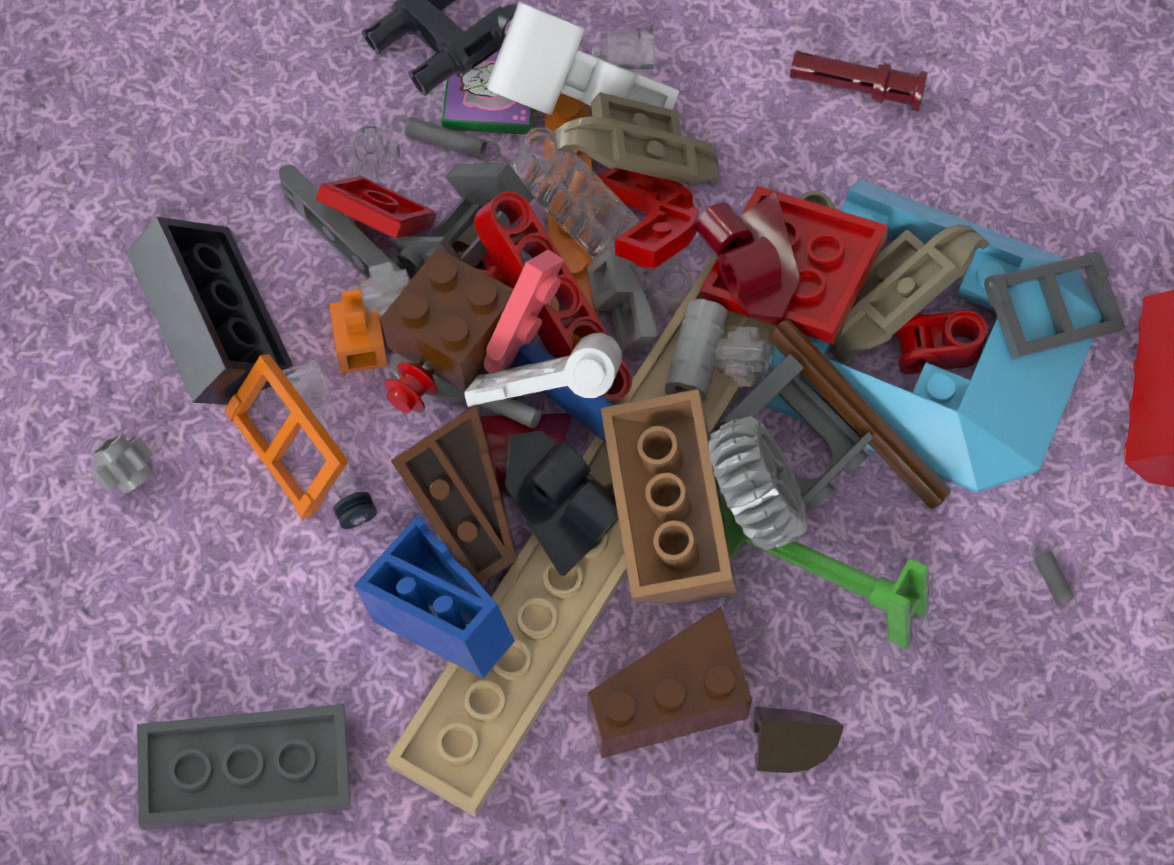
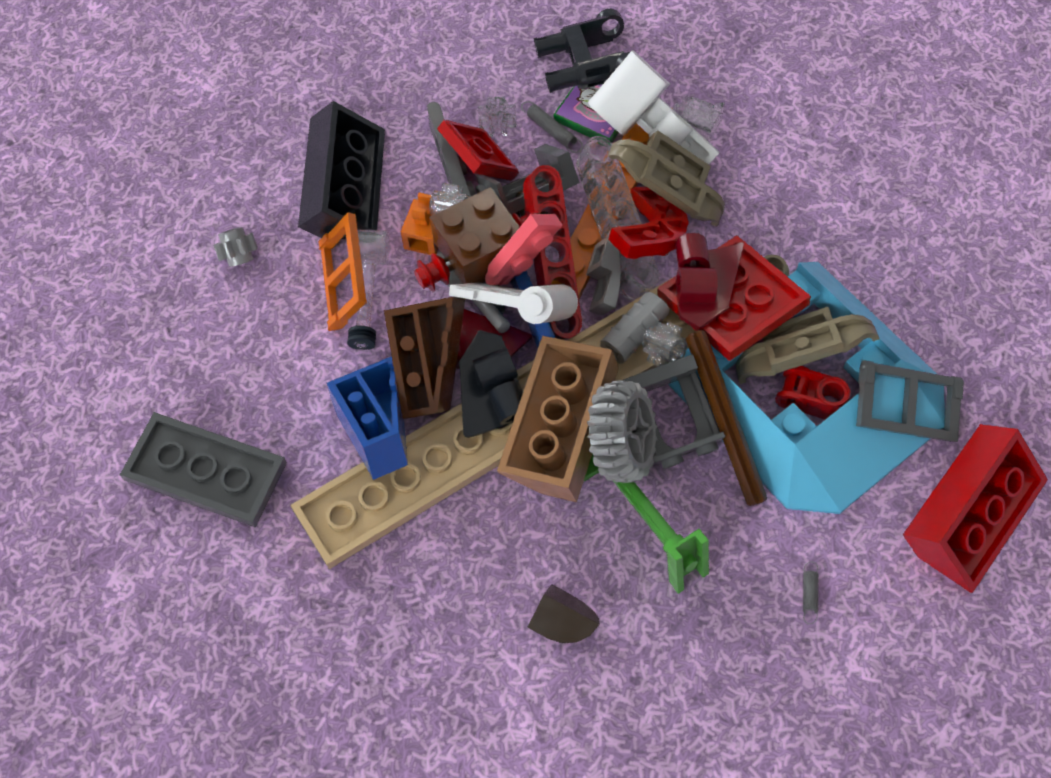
camera: 30 degrees right, 0 degrees up
reddish brown wedge [587,606,752,759] -> none
dark red pin [790,50,928,112] -> none

